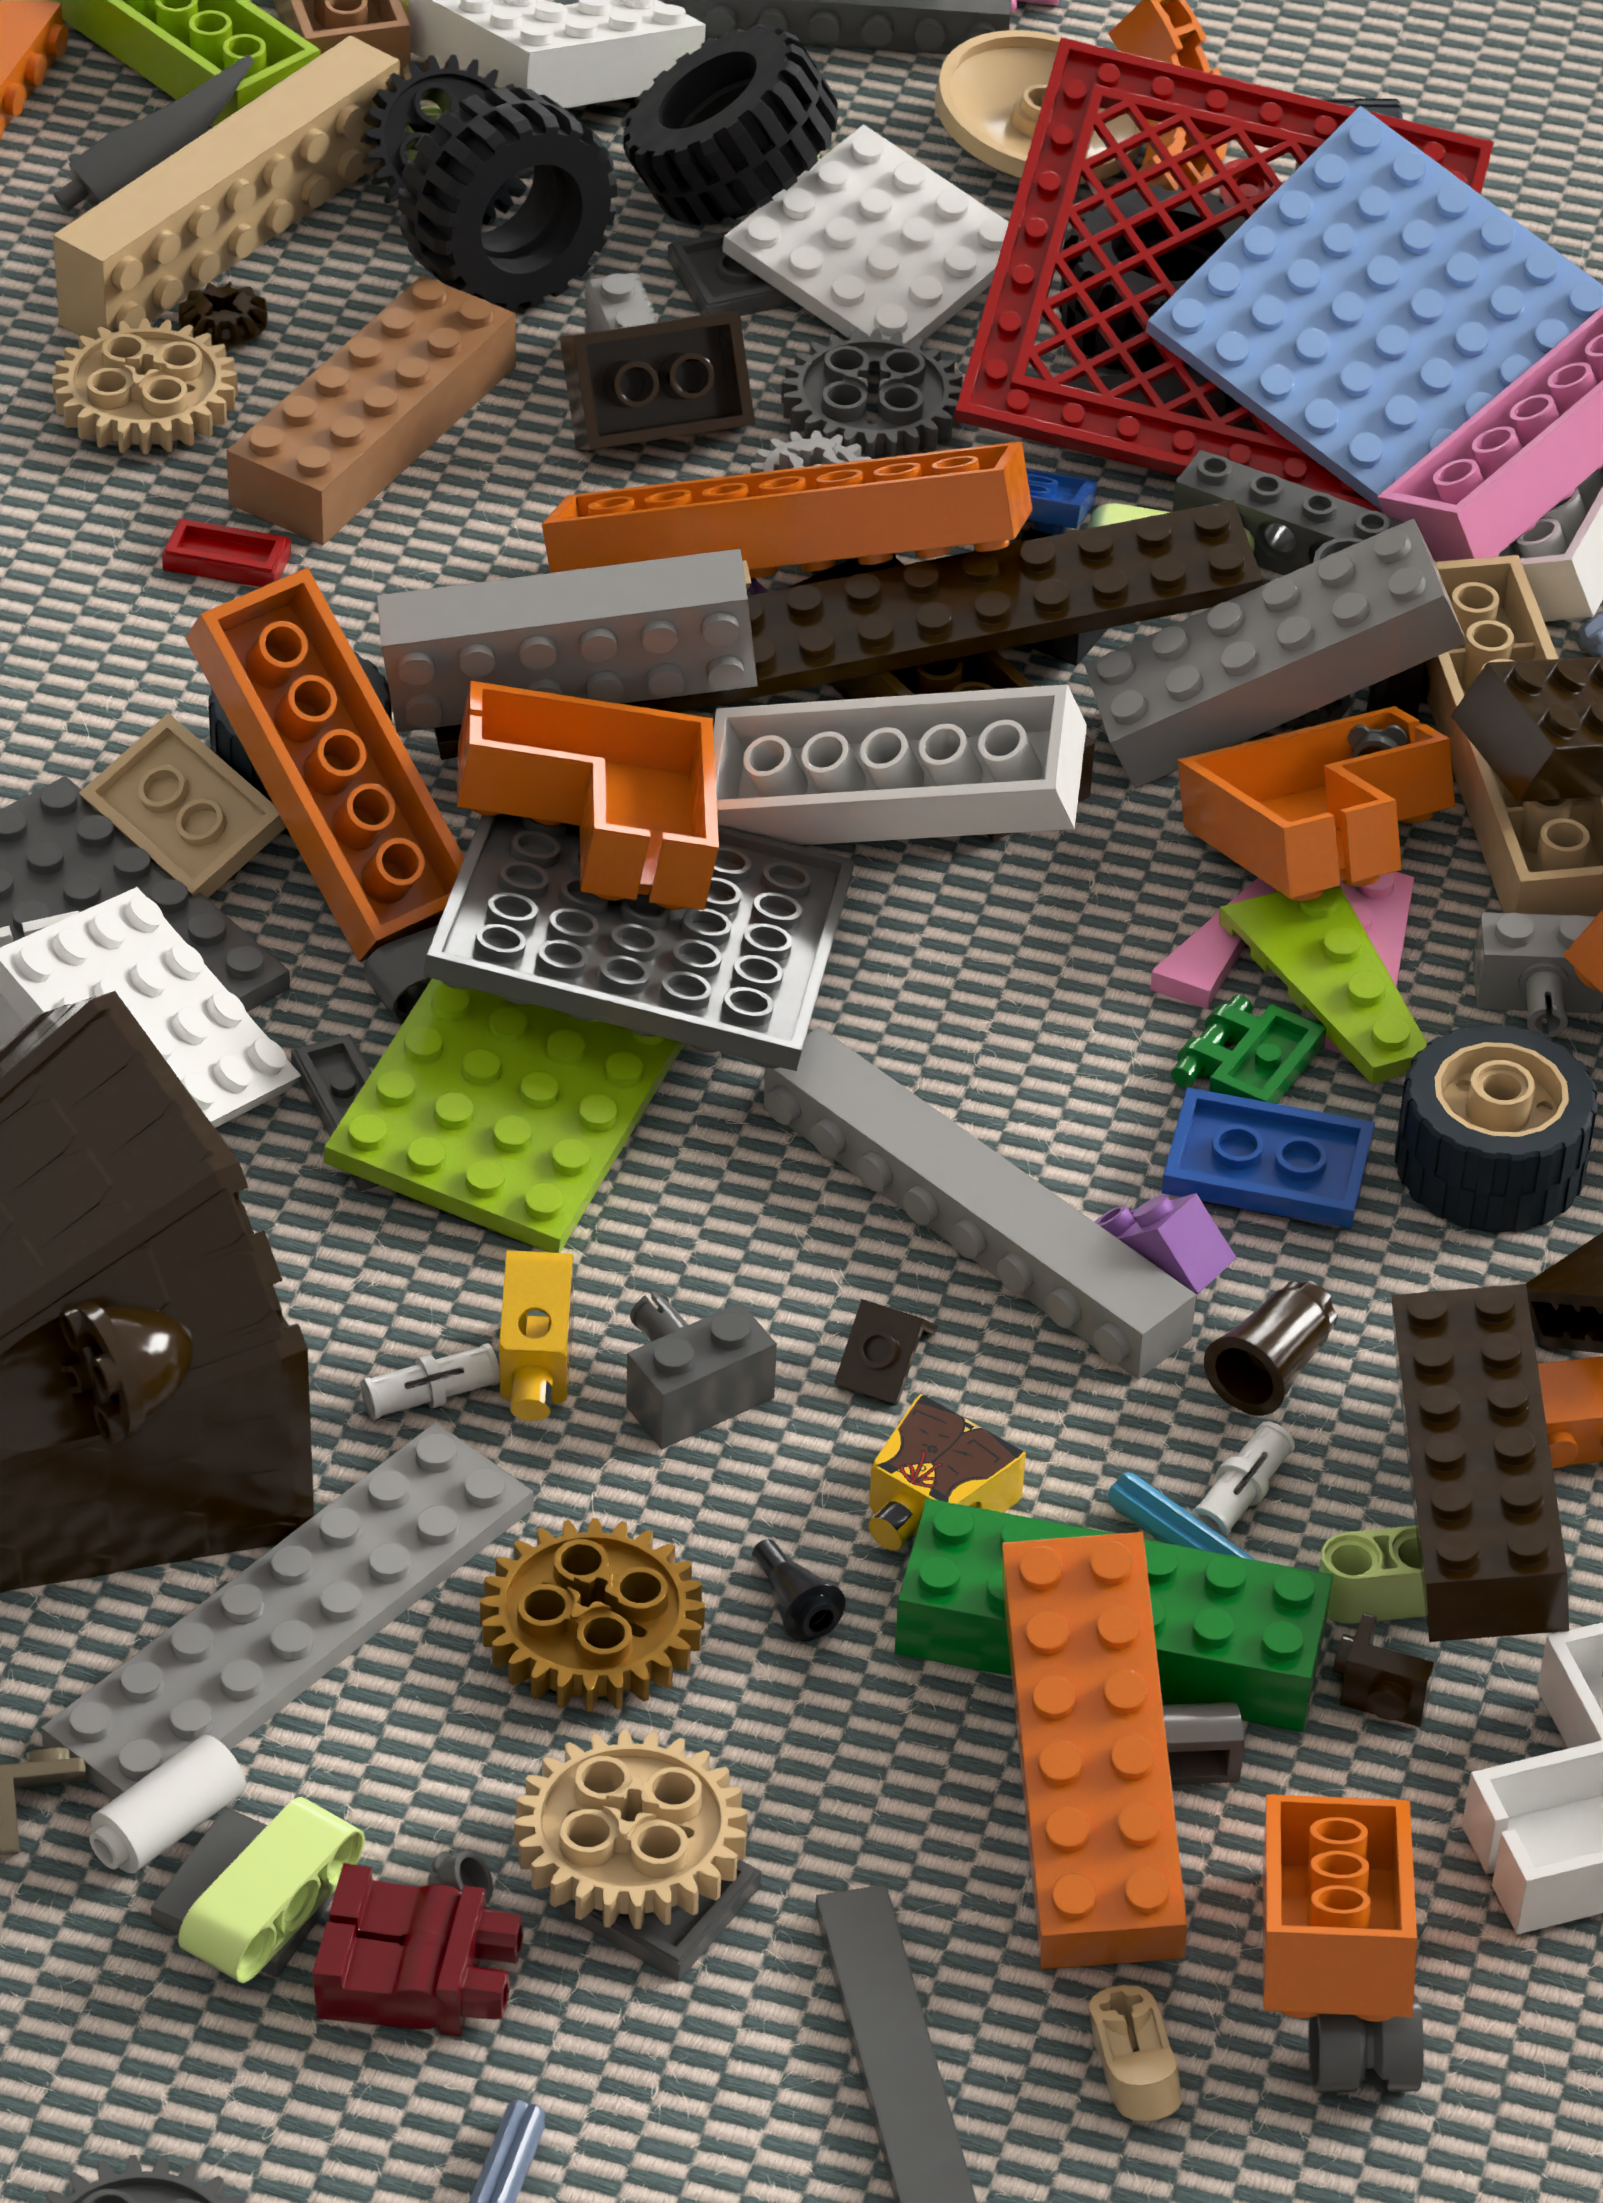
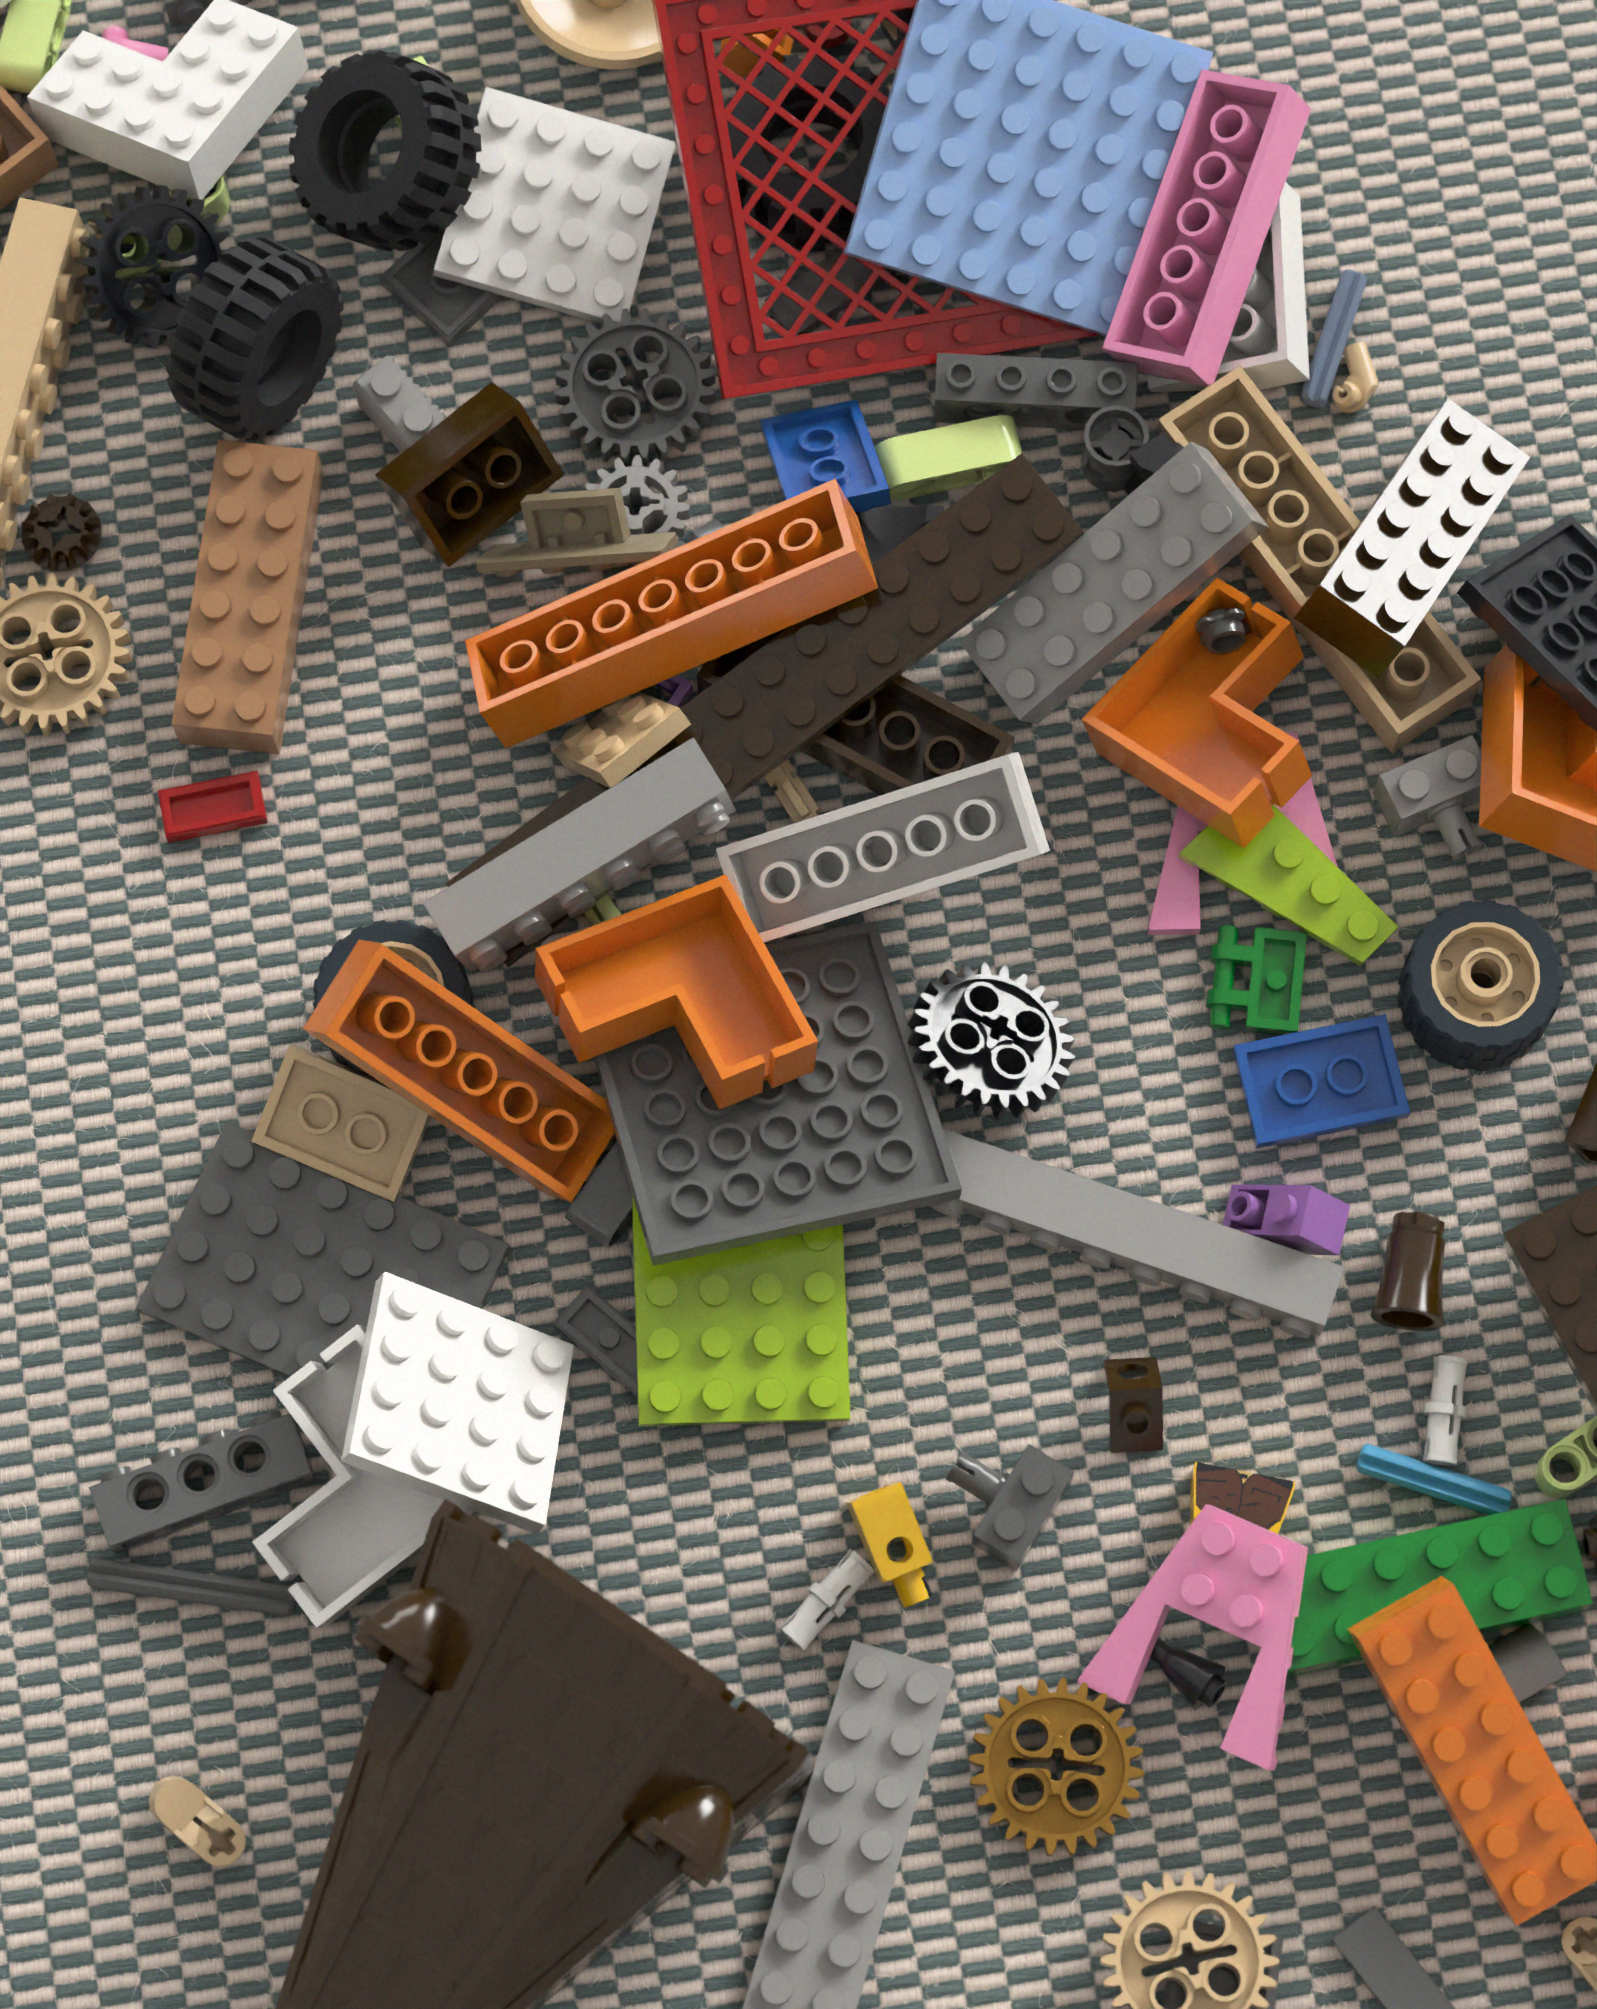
camera: 20 degrees left, 30 degrees up
none -> dark tan bracket [475,488,678,577]
none -> black gear [907,962,1075,1120]
none -> bright pink wing [1077,1504,1308,1771]

